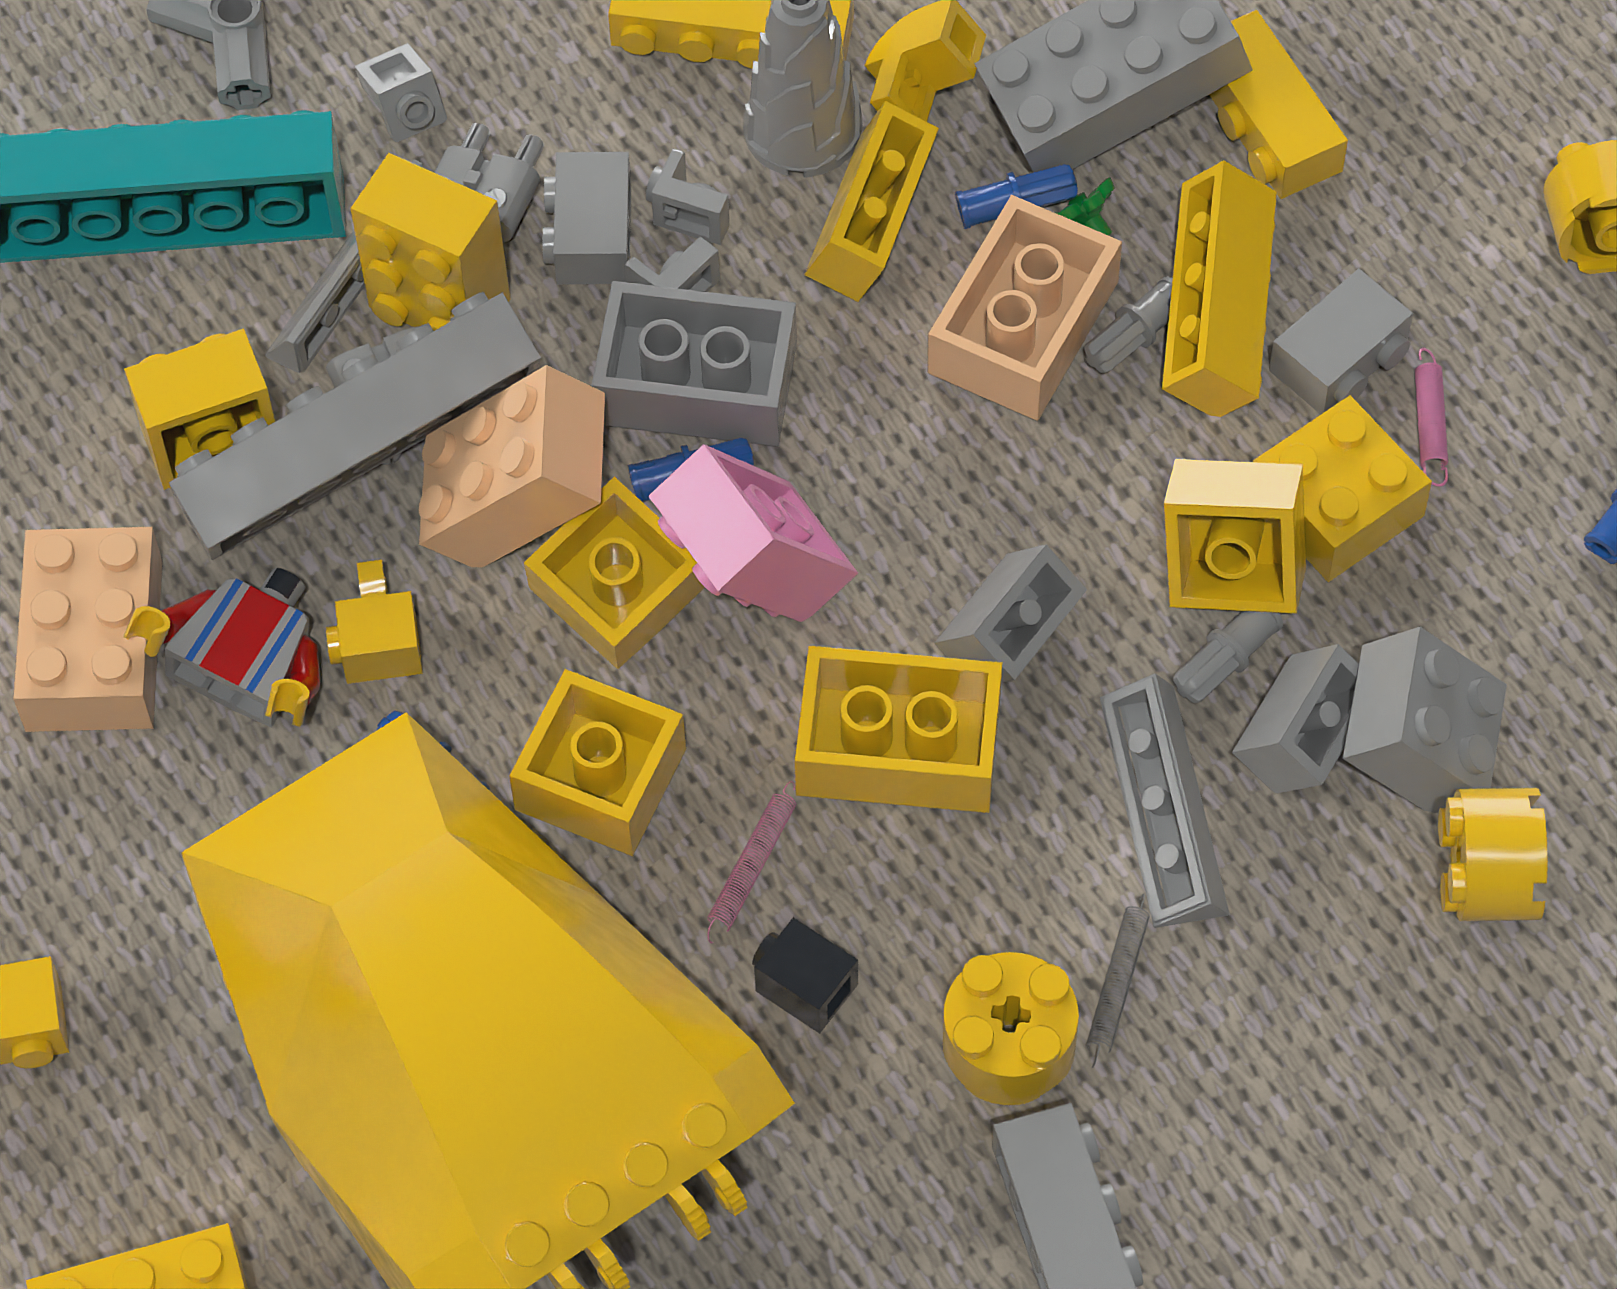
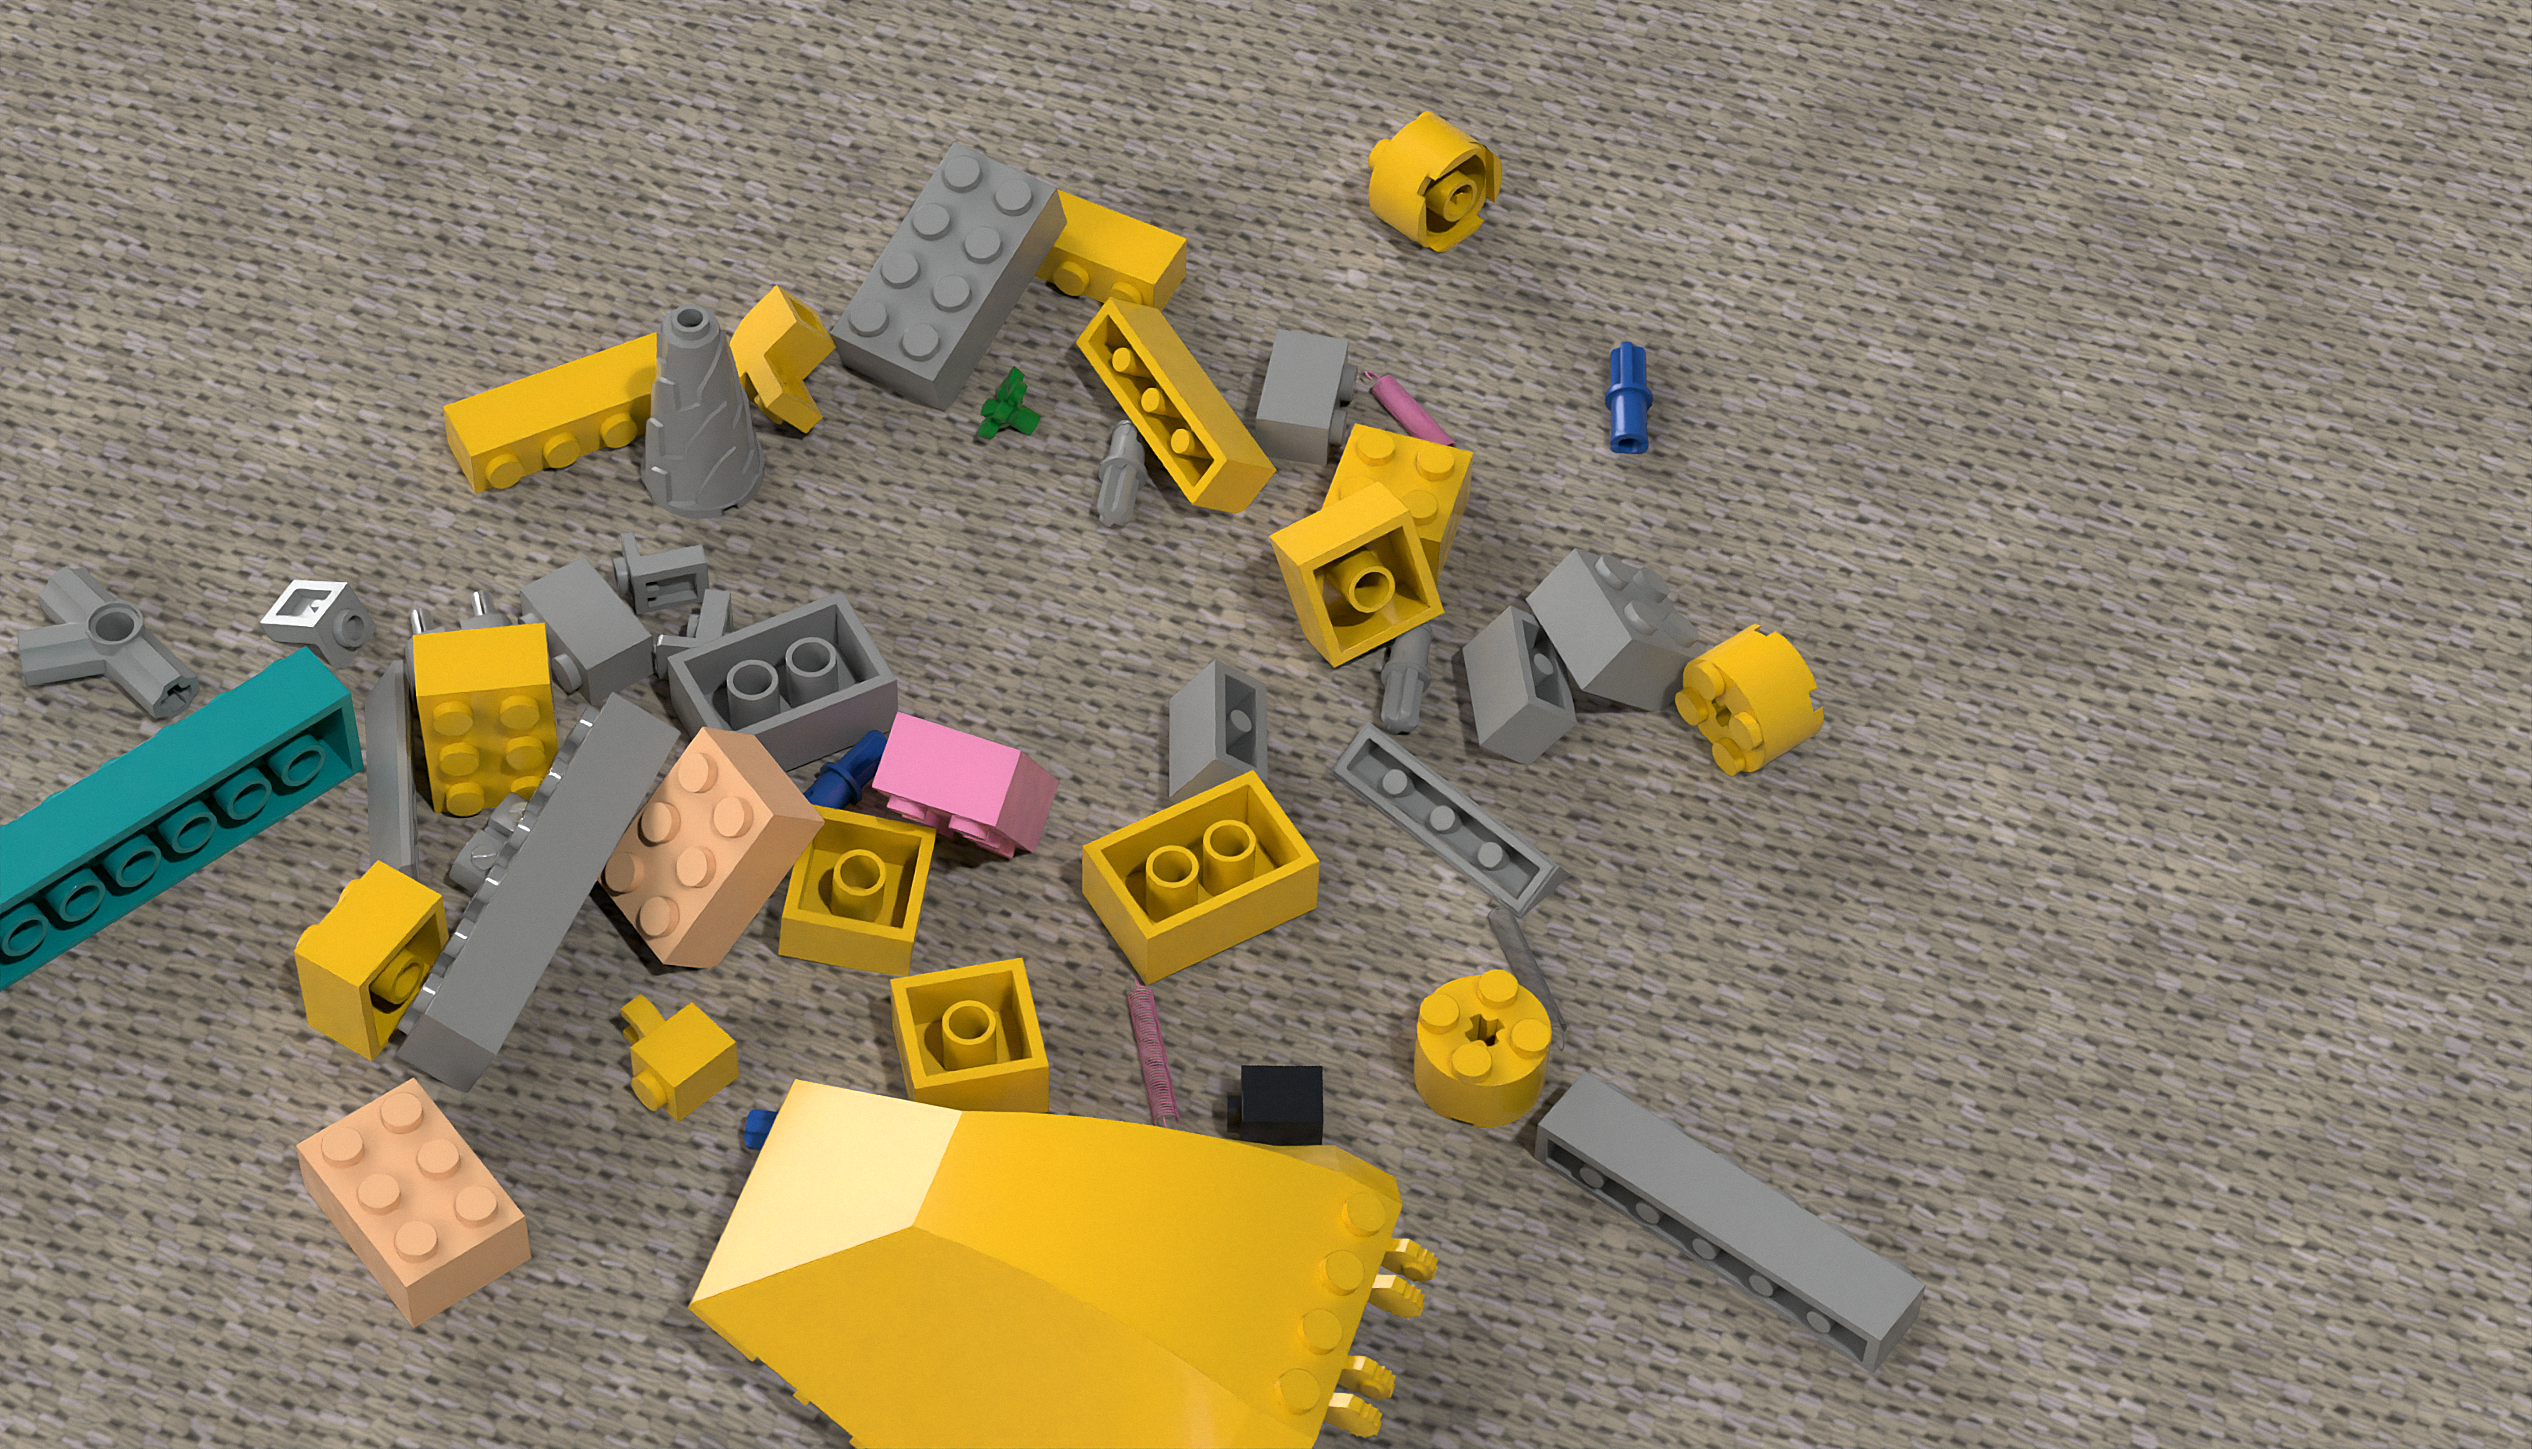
camera: 40 degrees left, 10 degrees down
torso [123,568,320,728] -> none
yellow brick [804,101,939,302] -> none
light nougat brick [927,195,1122,421] -> none
blue axle [955,164,1078,229] -> none

